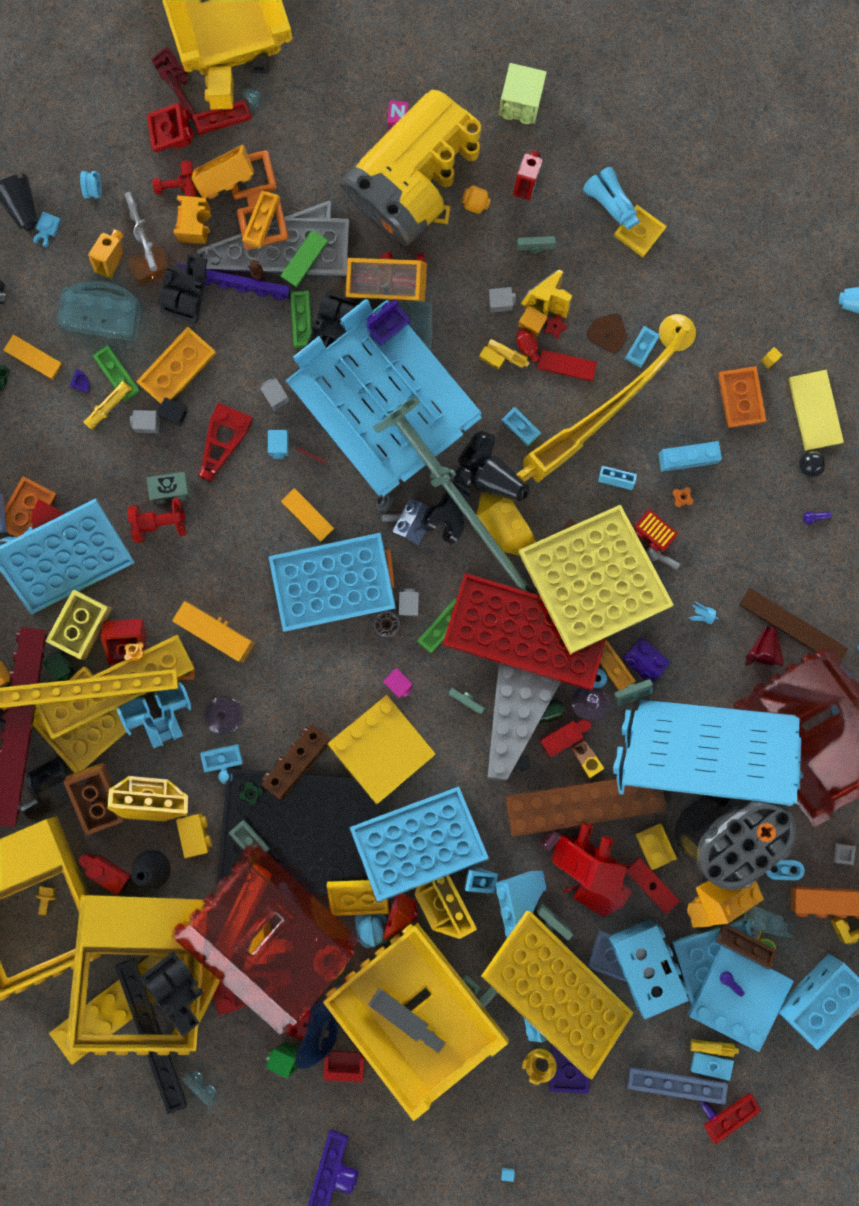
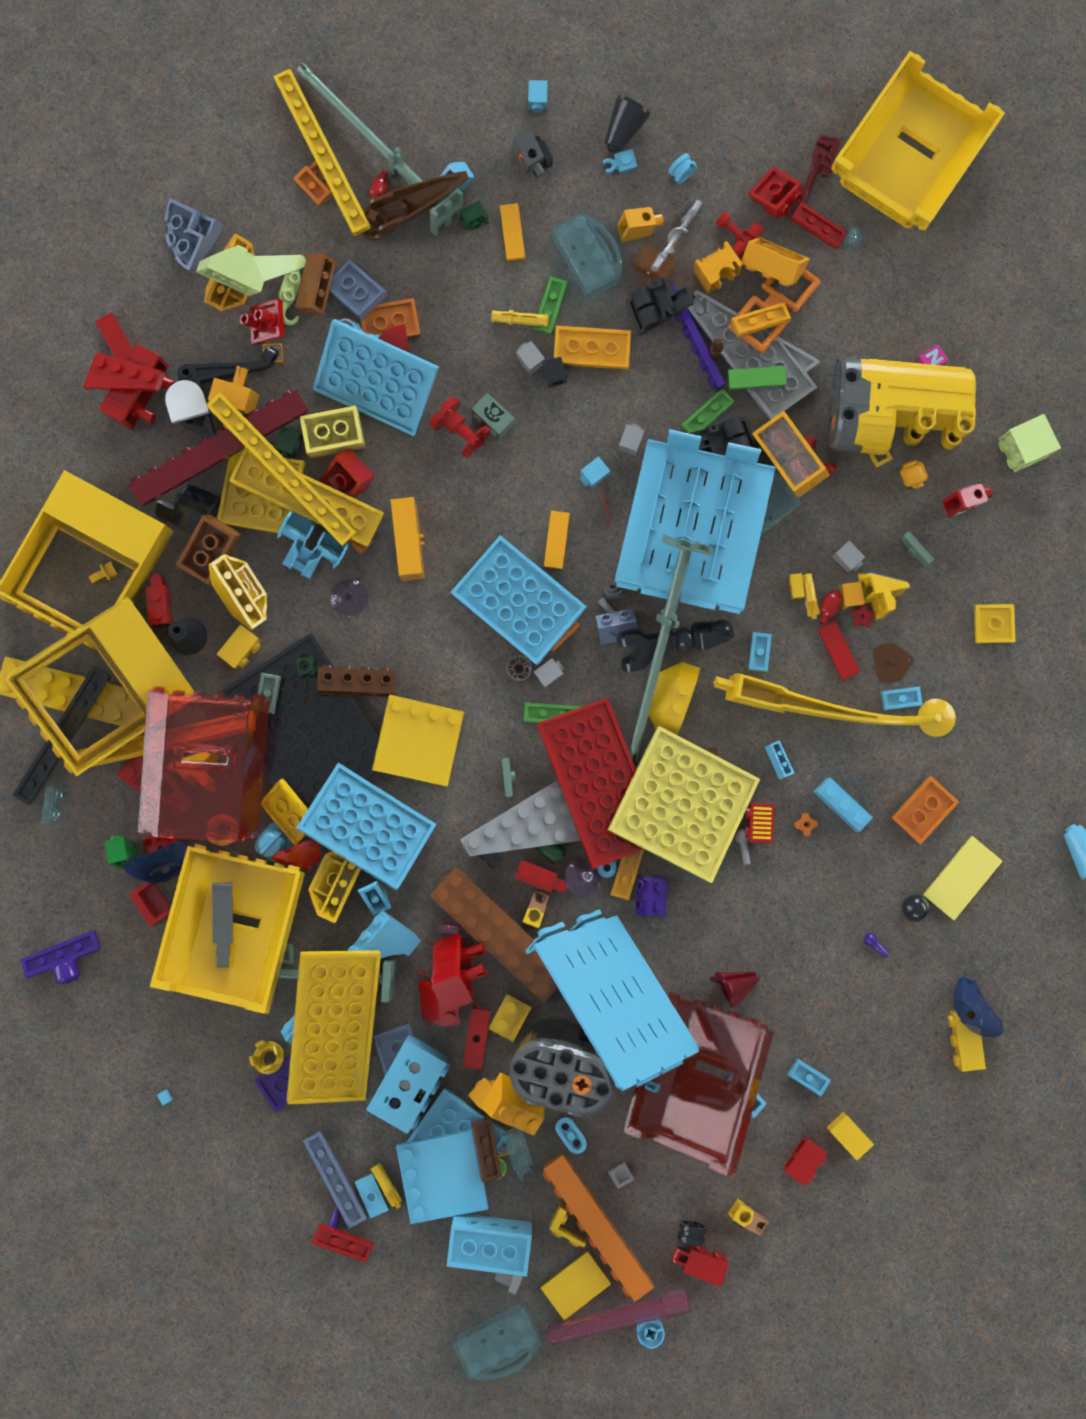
camera: 60 degrees right, 0 degrees up
dark purple tile [70,369,90,393] -> none
light orange plate [124,642,144,661] -> none
black plate [139,951,204,1037] -> none
red plate [198,403,253,482] -> none
medium azure plate [200,744,243,784] -> none
yellow brick [205,66,234,109] -> none
black tile [250,52,269,74] -> none
dark purple bracket [366,299,411,346] -> none
dark pink brick [383,668,413,698] -> none
black cone [474,456,529,502] -> none
medium azure piece [583,167,640,230] -> none
sand green plate [614,679,653,707] -> none
medium azure piece [689,601,719,624] -> none
dark purple piece [720,971,745,997] -> none
reddish brown tile [739,588,848,665] -> none
yellow piece [760,347,782,369] -> none

